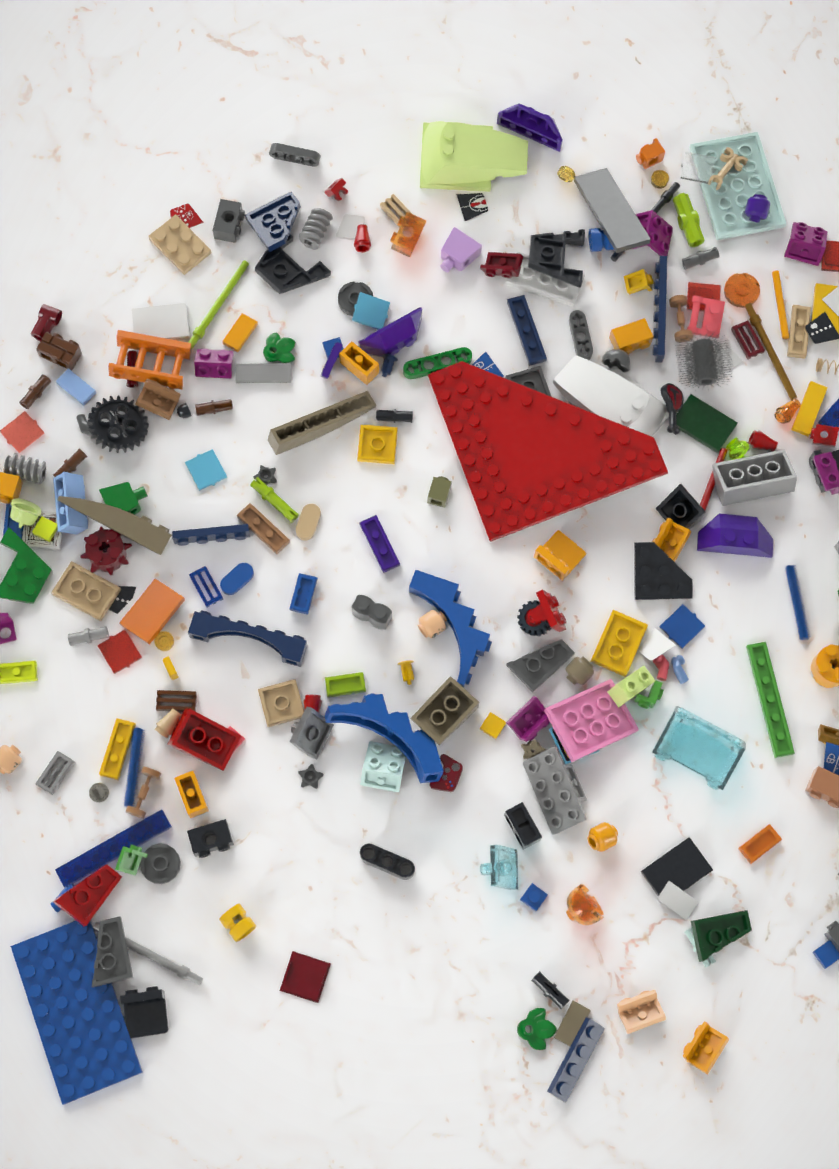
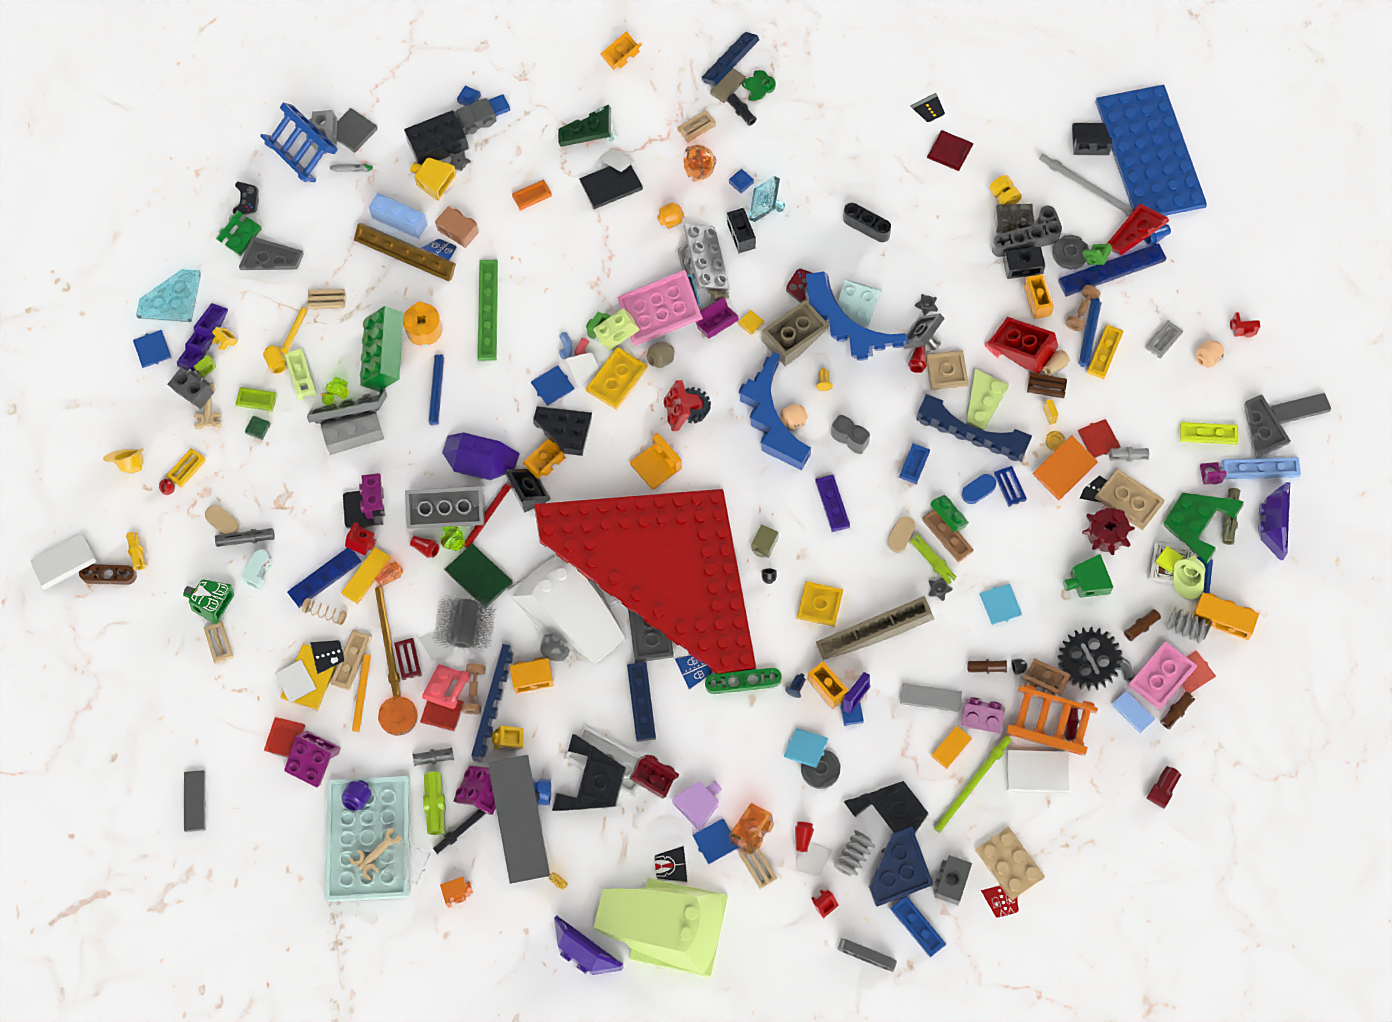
camera: 165 degrees left, 5 degrees down
reddish brown brick [36,332,82,371] -> none
light blue brick [53,472,88,535] -> none
dark tan slope [57,496,172,555] -> none
clear smoke plate [89,783,109,803] -> none
dark grey wing [92,916,134,988] -> none
dark blue plate [172,524,250,546] -> none
green plate [263,332,296,363] -> none
lime tile [325,672,366,698] -> none
dark purple wedge [358,307,423,358] -> none
black axle [376,409,413,423] -> none
dark grey wing [506,639,575,693] -> none
dark grey beam [569,310,593,360] -> none
light nougat bracket [617,990,666,1034] -> none
clear yellow tile [651,170,669,189] -> none
clear light blue windscreen [652,706,746,790] -> none
black piece [660,383,684,435] -> none
none -> tan tile [677,110,716,143]
none -> blue piece [692,819,740,865]
none -> black hinge [761,568,777,584]
none -> blue tile [890,896,946,958]
none -> black sticker [910,93,945,122]
none -> green plate [930,495,969,532]
none -> yellowish green wing [966,369,1009,430]
none -> dark grey beam [992,205,1062,257]
none -> clear smoke brick [994,204,1034,233]
none -> bright pink plate [1128,641,1198,710]

